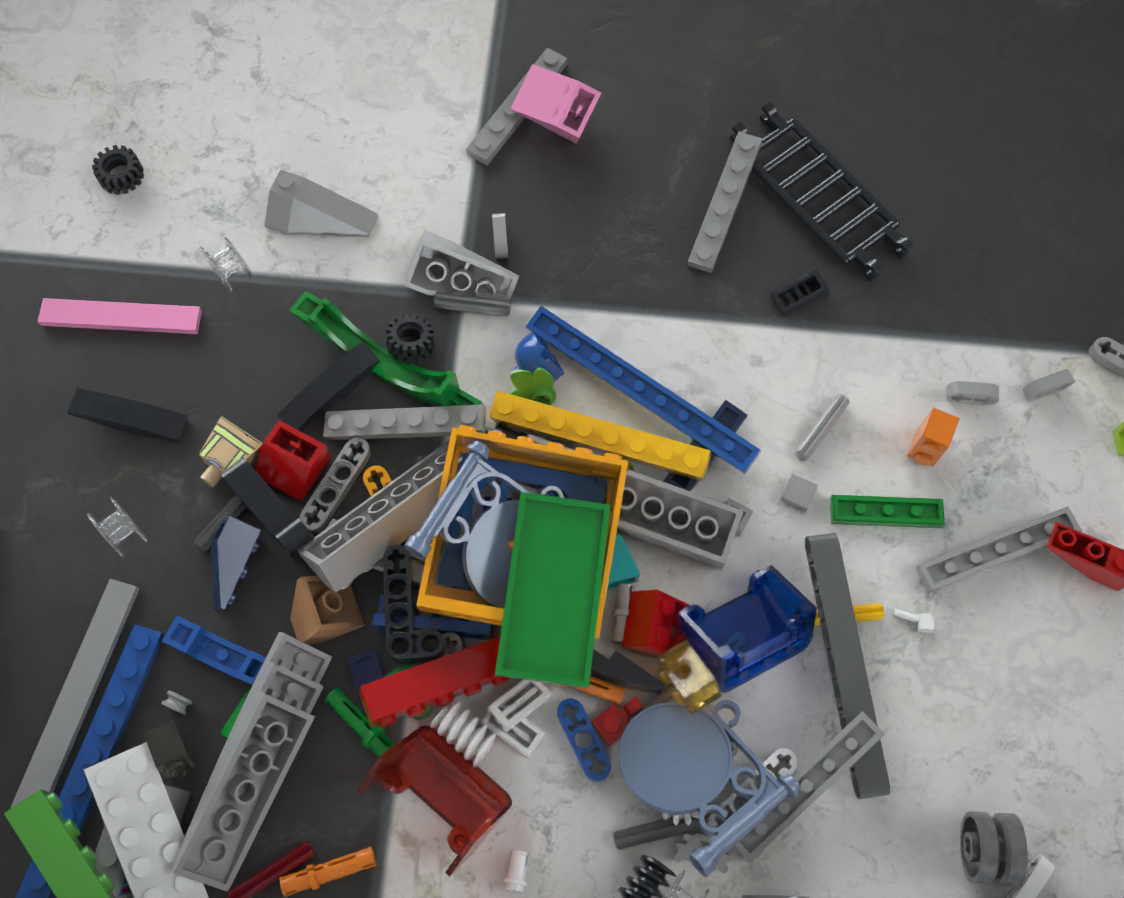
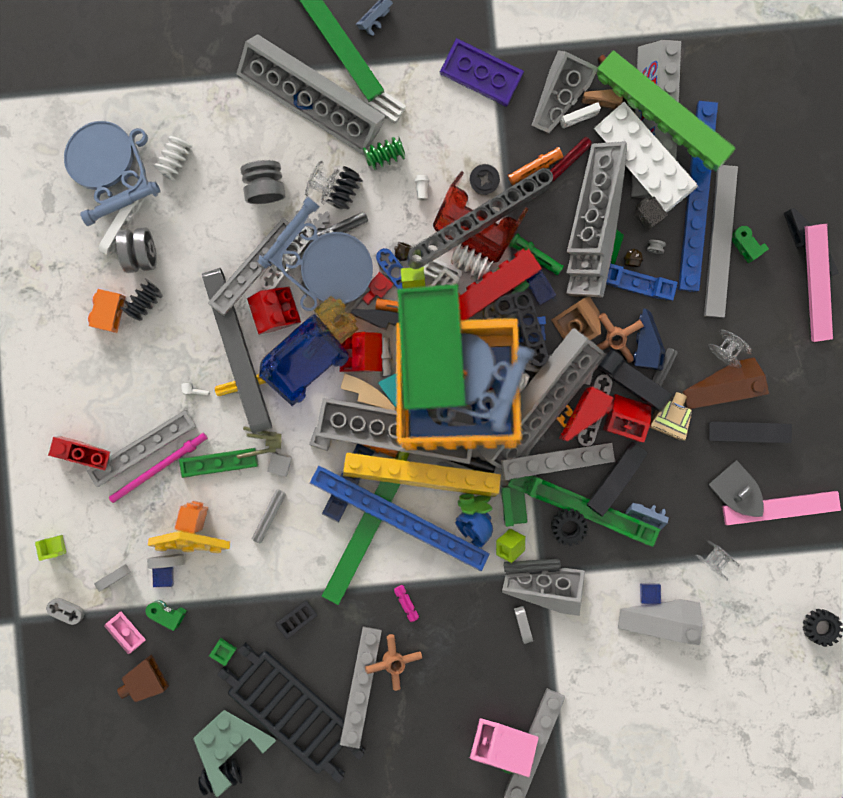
camera: 175 degrees right, 20 degrees up
none -> orange brick [88,289,126,333]
none -> bright pink slope [104,612,146,655]
none -> dark pink bar [109,432,208,503]
none -> reddish brown torso [117,654,169,702]
none -> black piece [120,278,163,321]
none -> green leg [146,600,187,631]
none -> yellow plate [148,531,230,553]
none -> clear blue tile [152,567,174,587]
none -> sand green wing [193,710,276,798]
none -> black piece [198,759,243,796]
none -> green plate [209,638,237,666]
none -> olive plant [236,426,281,459]
none -> red slope [247,286,301,335]
none -> green tile [322,481,400,605]
none -> tan slope [341,374,396,410]
none -> nougat bar [365,634,422,691]
none -> dark brown plate [394,242,412,261]
none -> dark pink axle [394,585,419,622]
none -> lime panel [401,267,426,289]
none -> dark grey beam [407,169,553,269]
none -> black gear [469,164,500,195]
none -> lime panel [496,529,525,563]
none -> green panel [501,486,527,527]
none -> red slope [559,386,613,441]
none -> nougat bar [596,313,644,363]
none -> dark brown plate [624,249,643,267]
none -> sand blue plate [625,503,669,530]
none -> clear blue tile [640,583,661,604]
none -> reddish brown wedge [683,357,769,409]
none -> dark grey shield [708,460,764,517]
none -> green leg [732,226,769,263]

